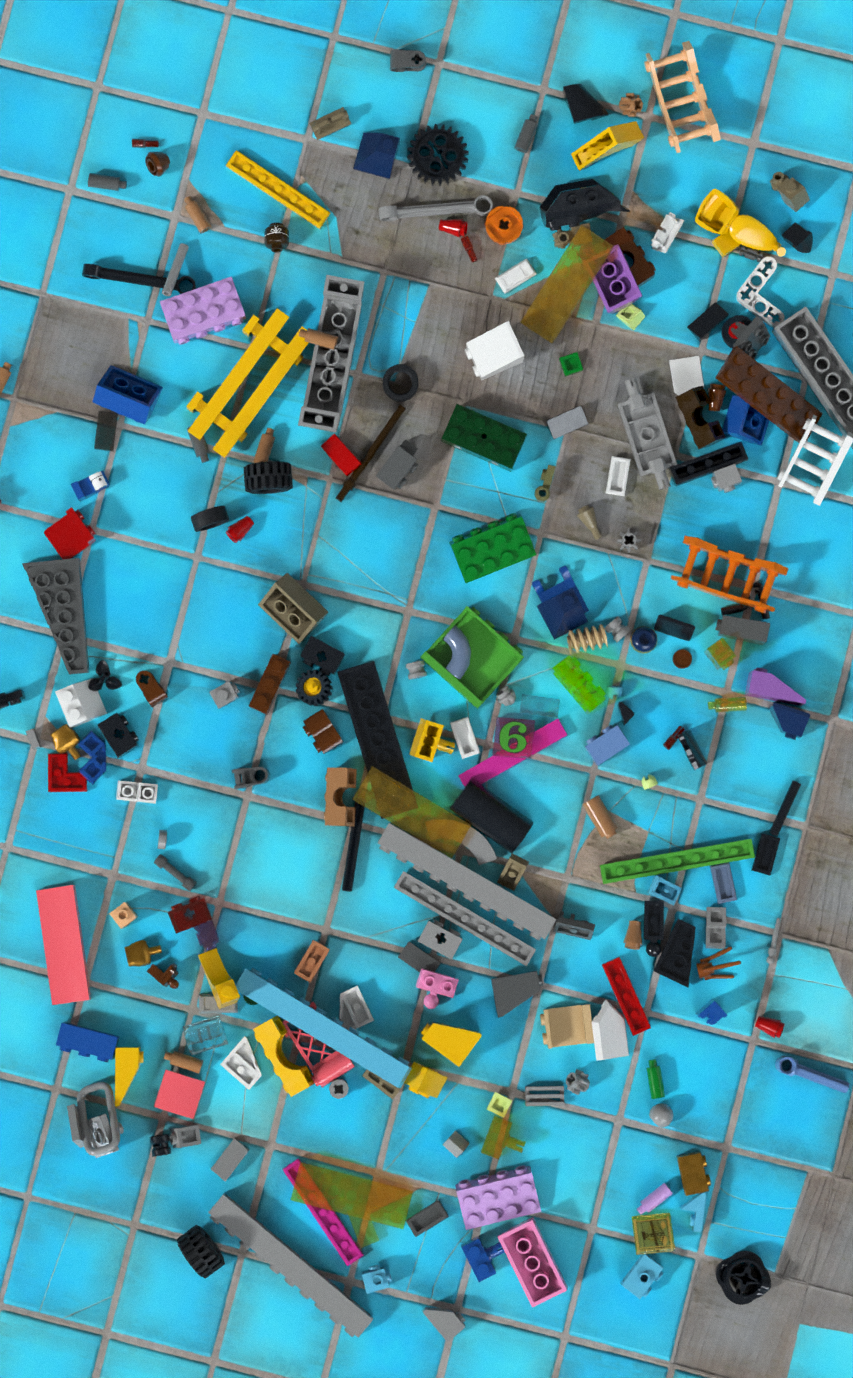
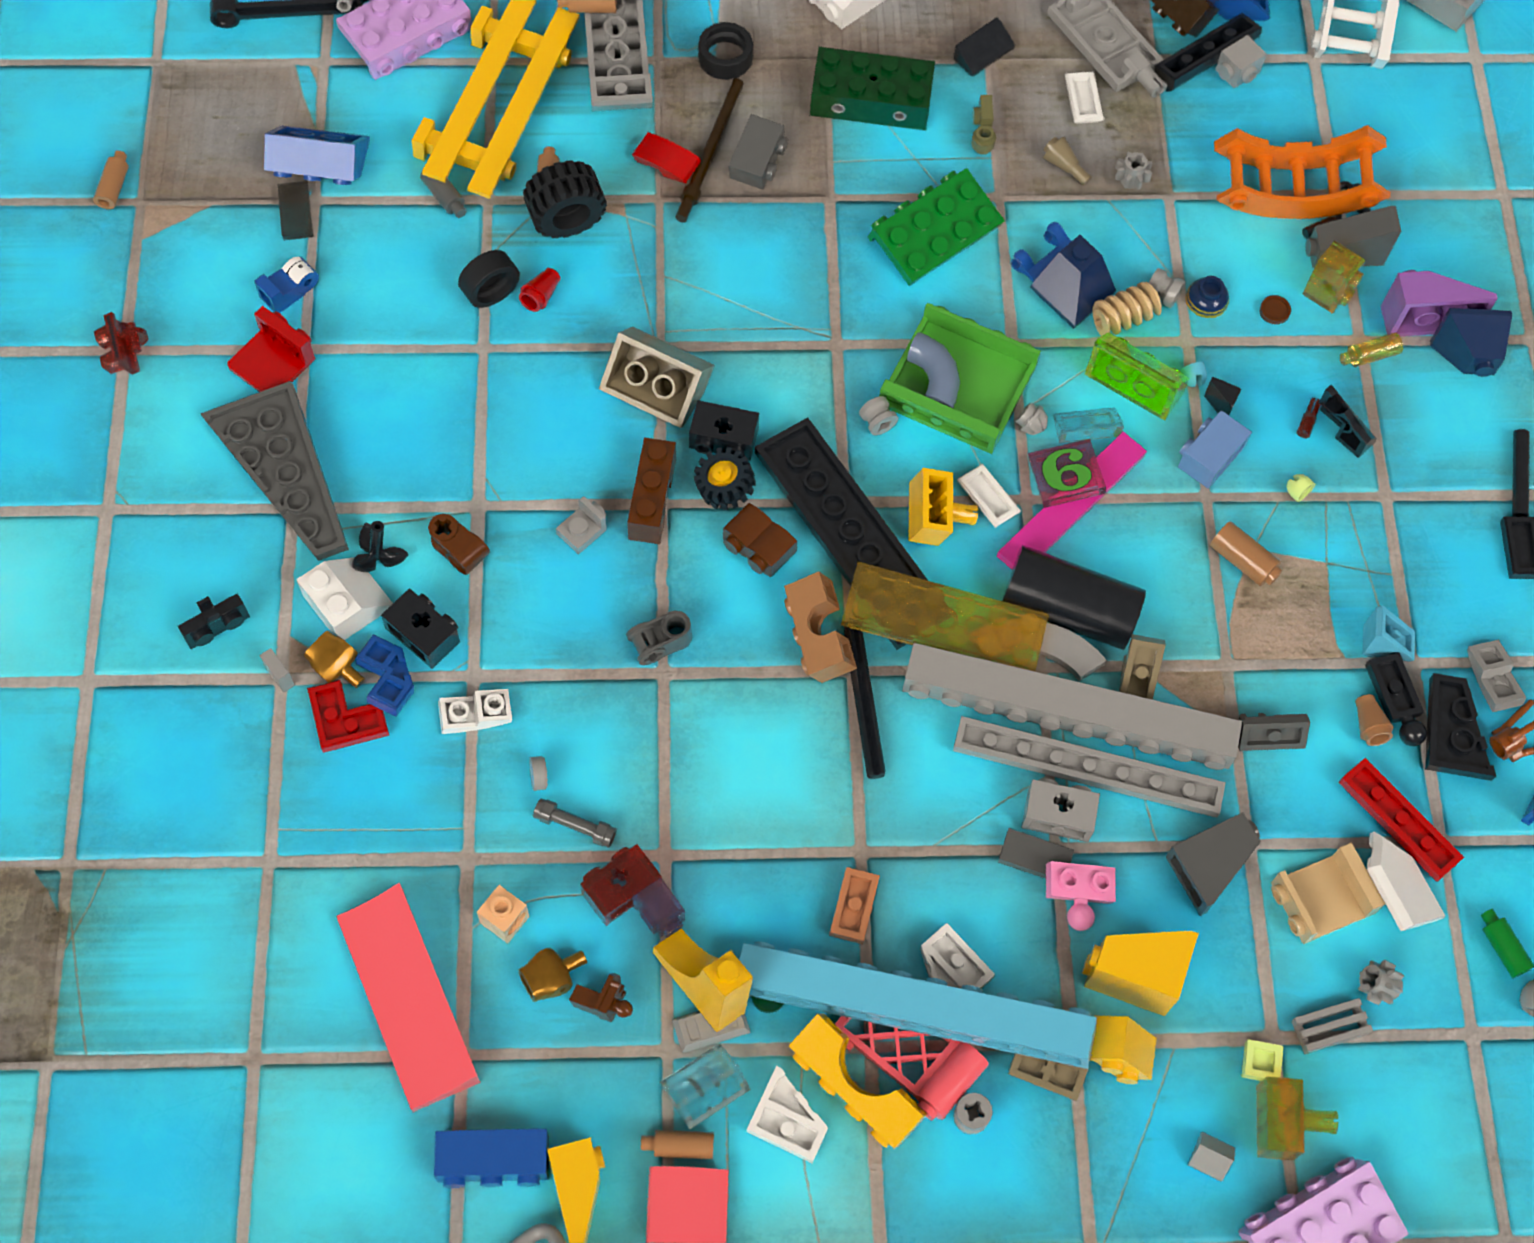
camera: 20 degrees left, 20 degrees down
bright green plate [600,839,755,884] -> none
black slope [654,615,695,641] -> none
sand blue tile [710,862,737,904] -> none

